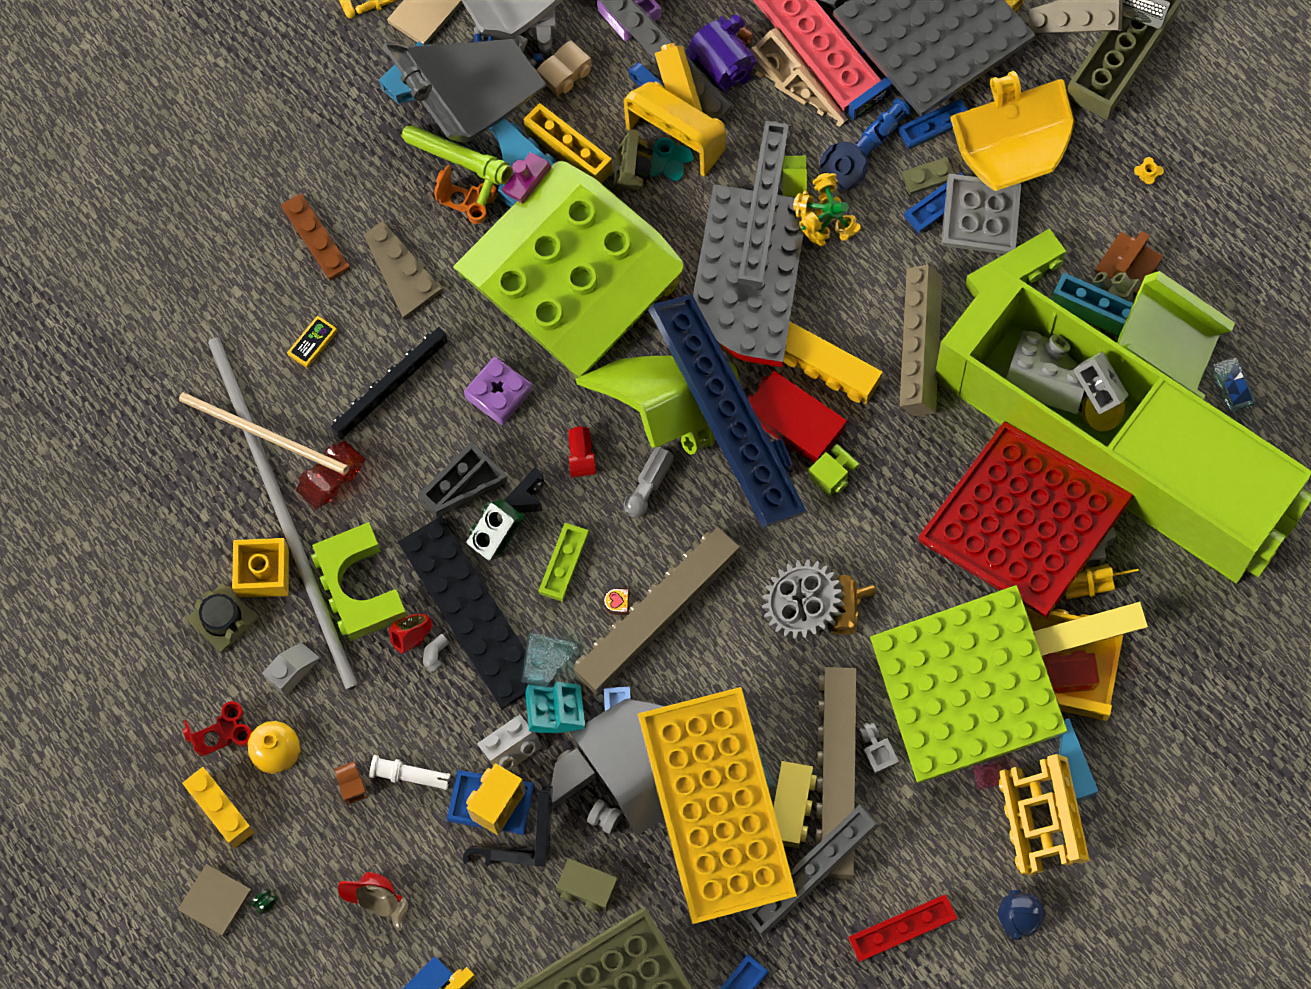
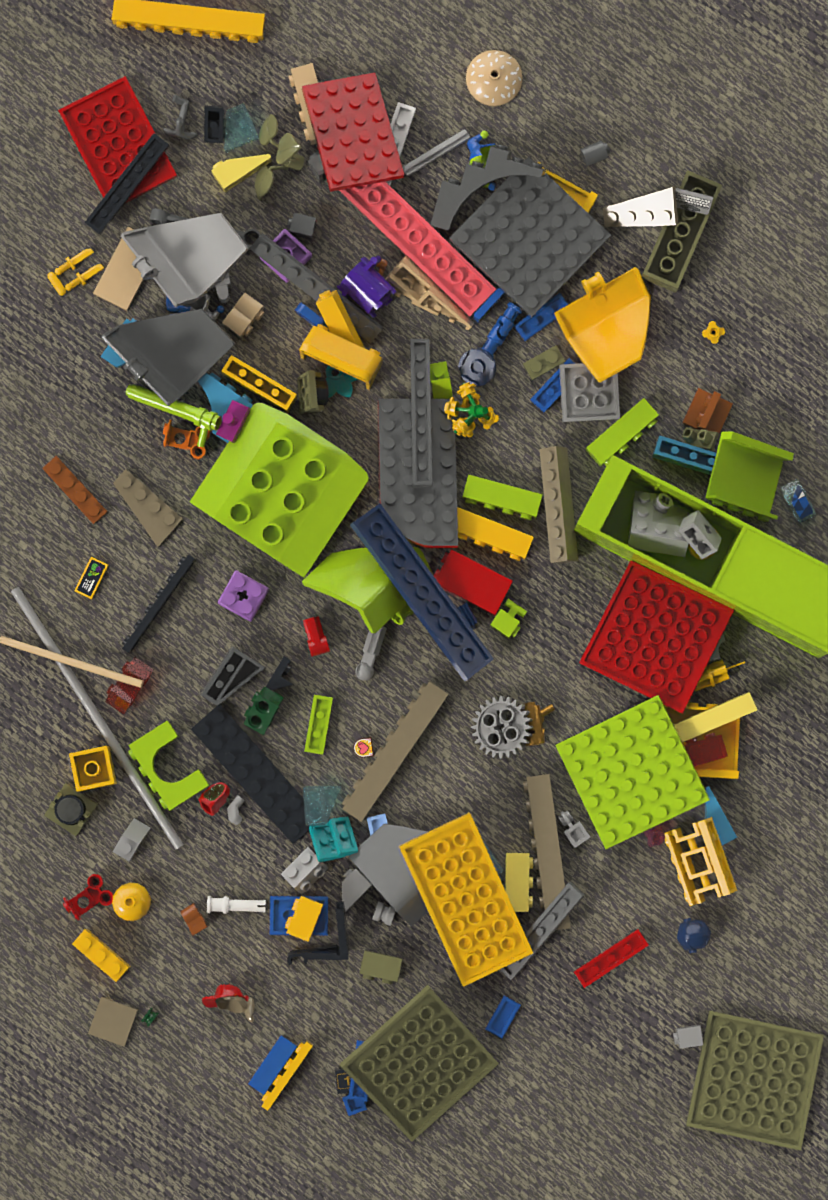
camera: 15 degrees left, 15 degrees up
none -> lime brick [462,474,543,520]

